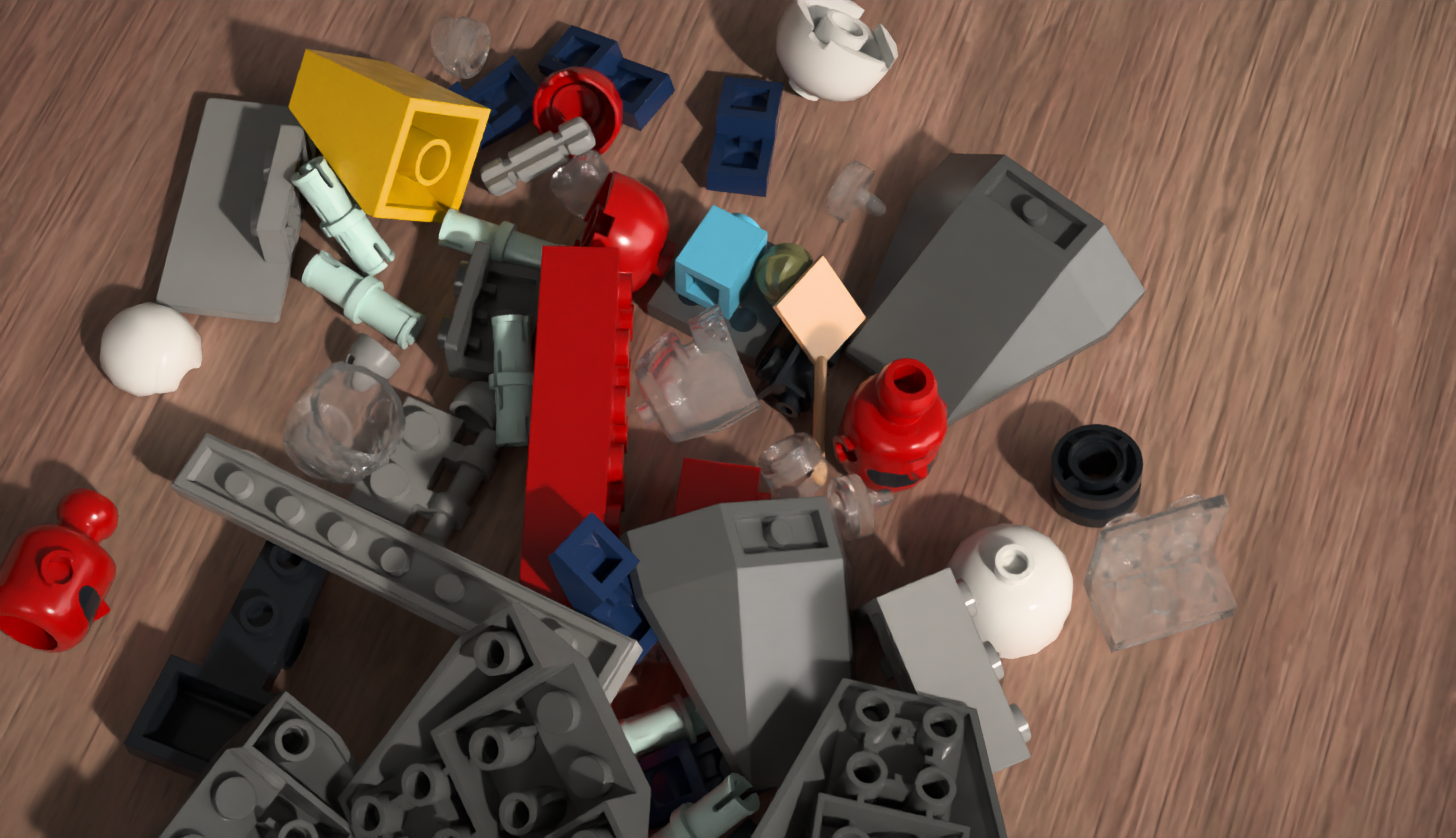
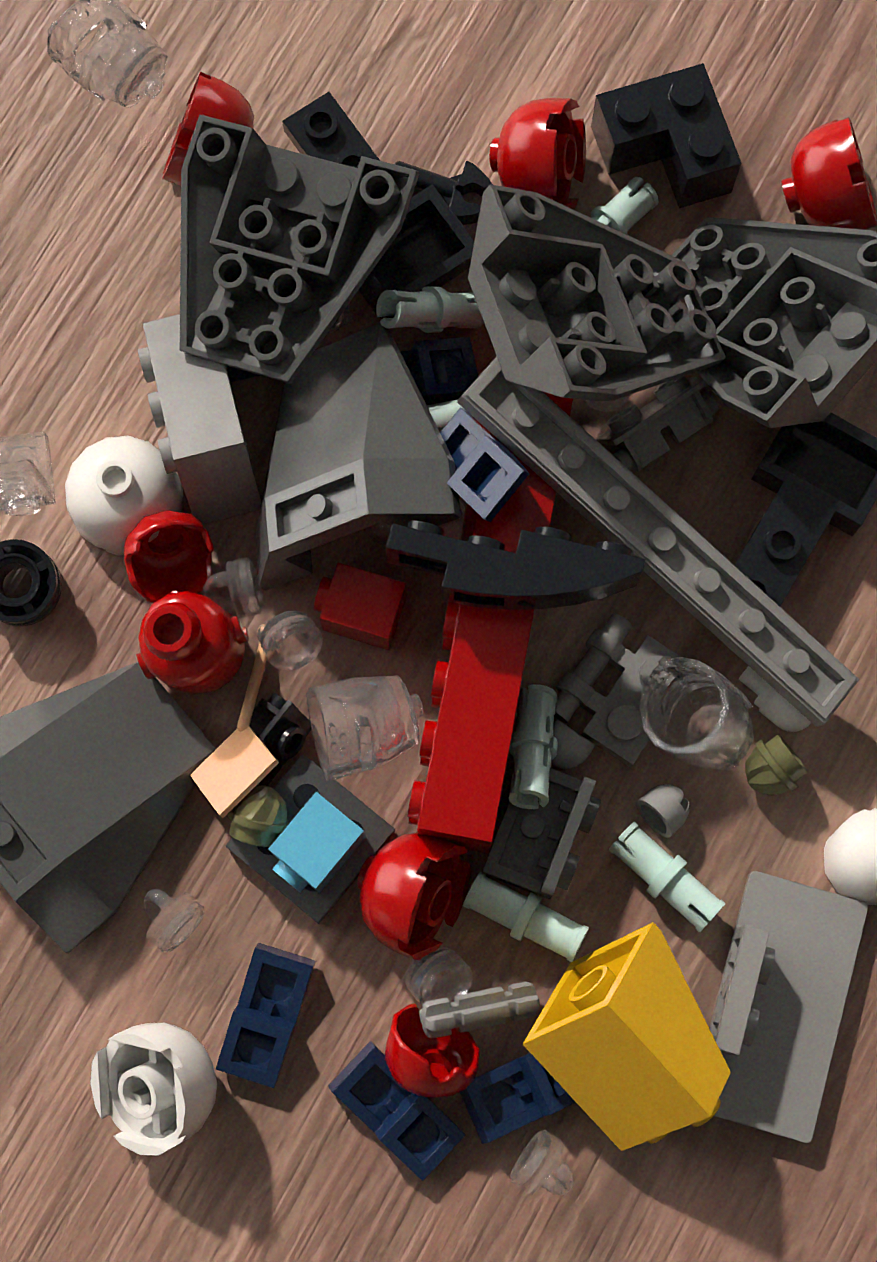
camera: 170 degrees left, 15 degrees up
light aqua pin [290,156,396,278] -> none
none -> red hair [124,510,214,603]
none -> black slope [386,521,646,610]
none -> olive plate [745,734,808,796]

